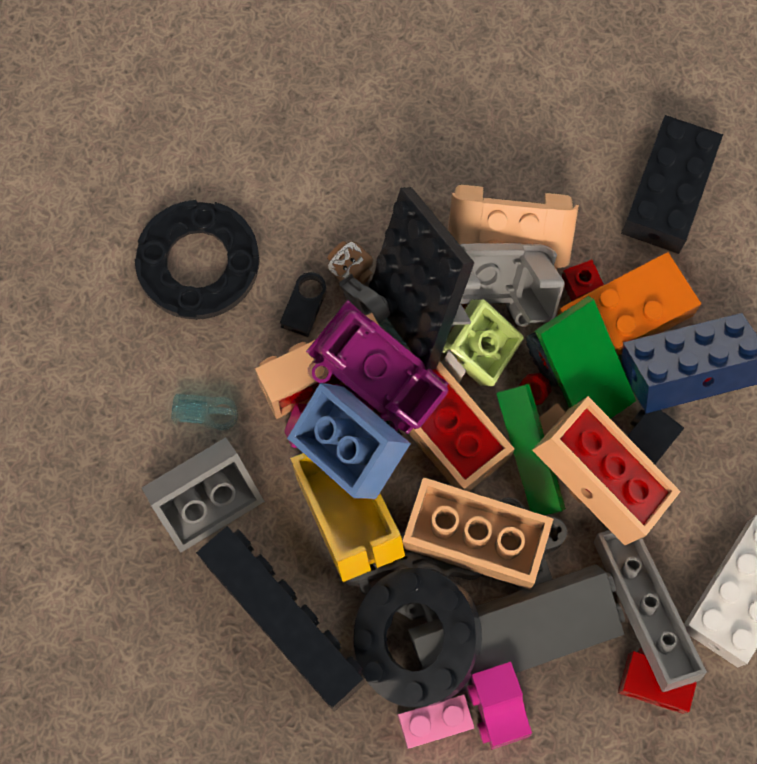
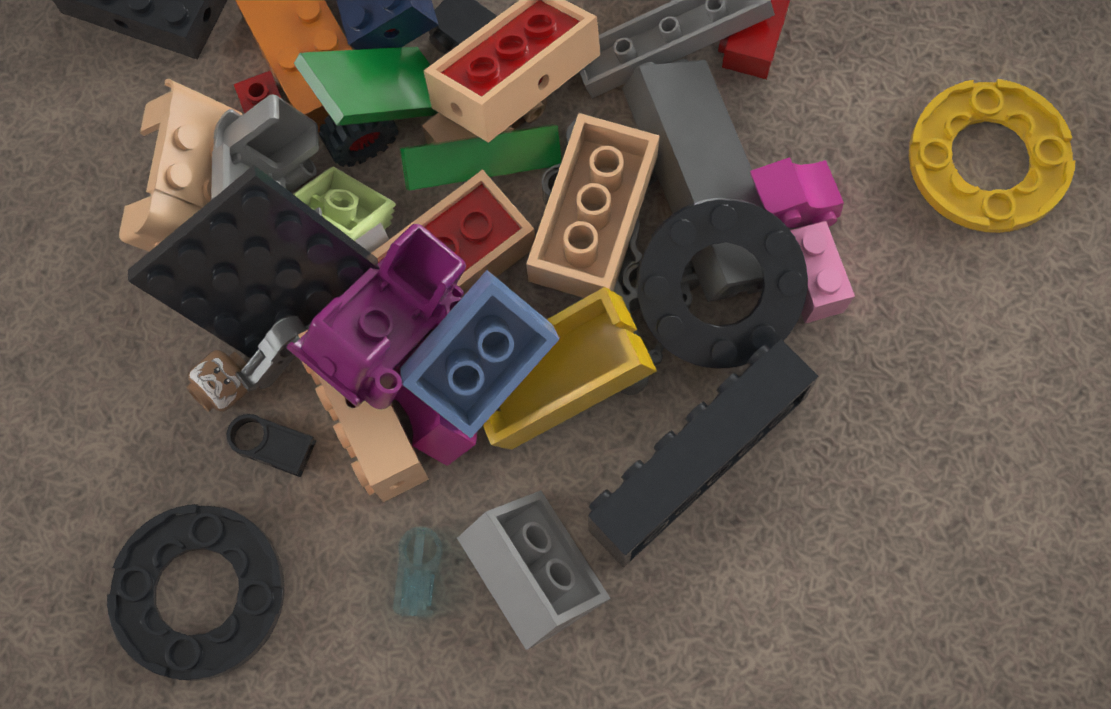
camera: 85 degrees left, 0 degrees up
red tile [519,373,552,405] -> none

